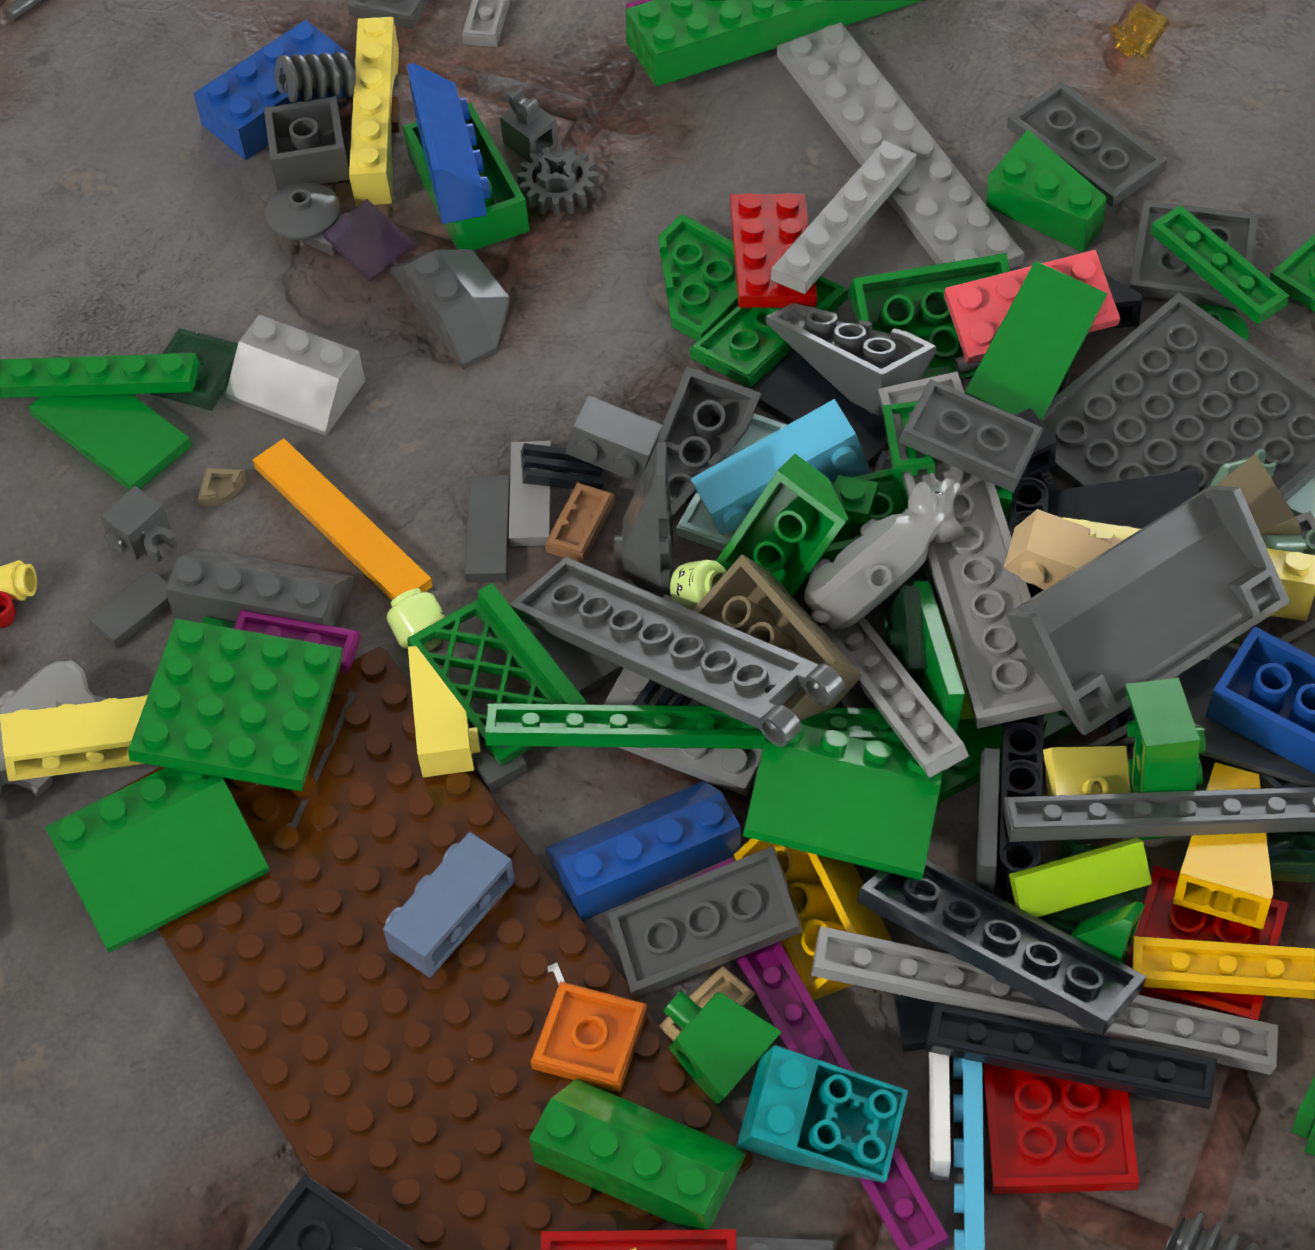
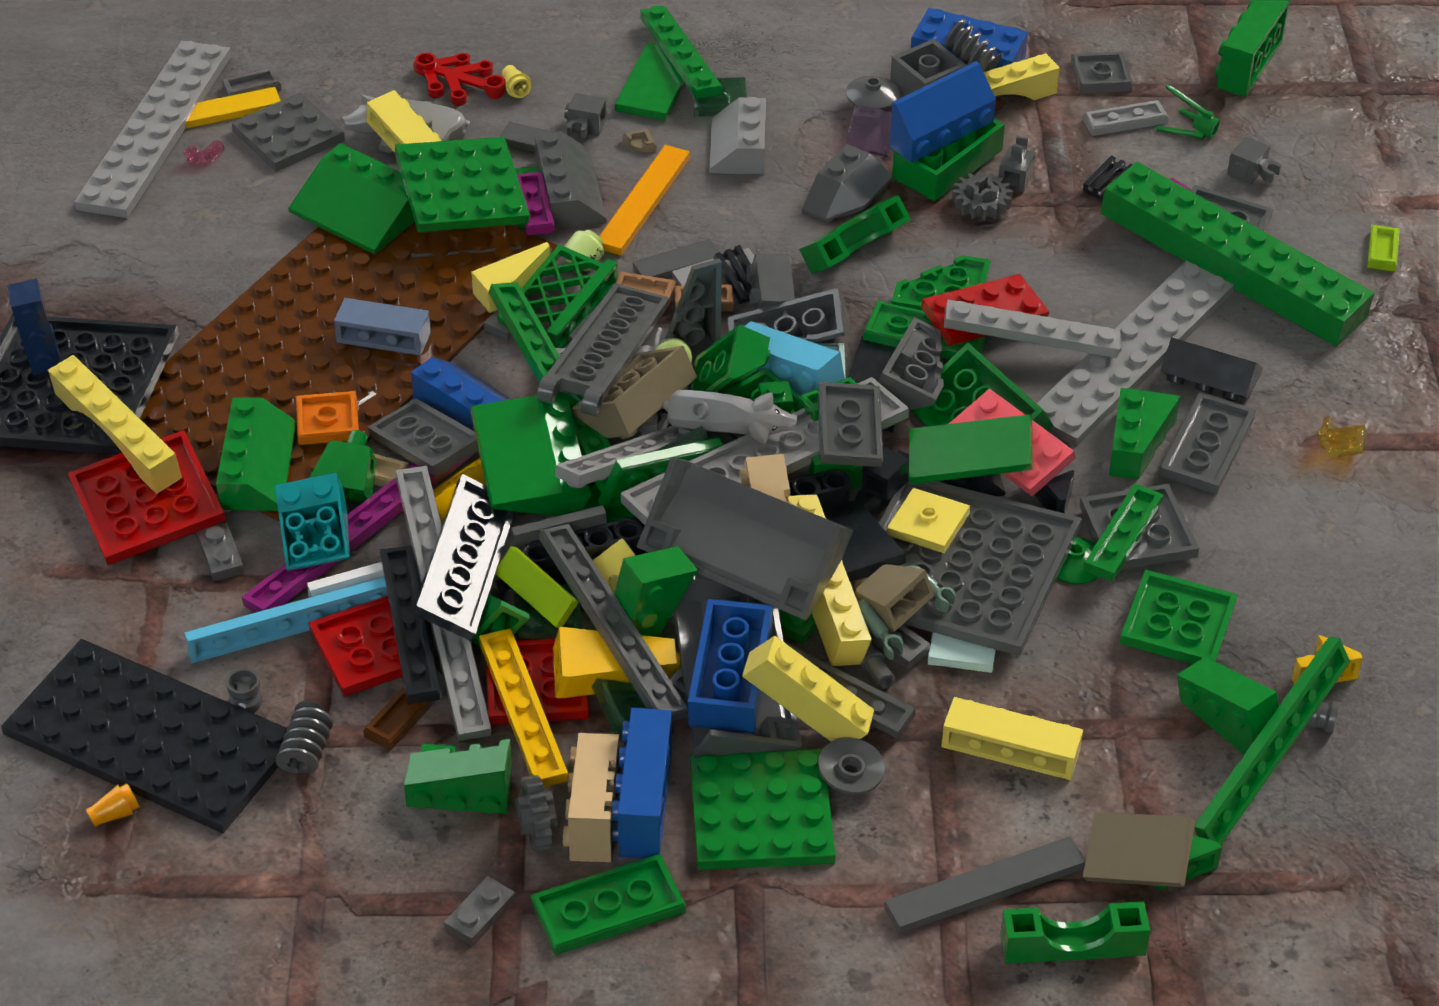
camera: 60 degrees right, 10 degrees down
none -> reddish brown tile [363,687,430,751]
none -> medium nougat plate [616,272,676,307]
none -> green arch [799,195,911,274]
none -> light yellow plate [887,488,970,554]
none -> black tile [1083,156,1133,200]
none -> black slope [1160,337,1263,402]

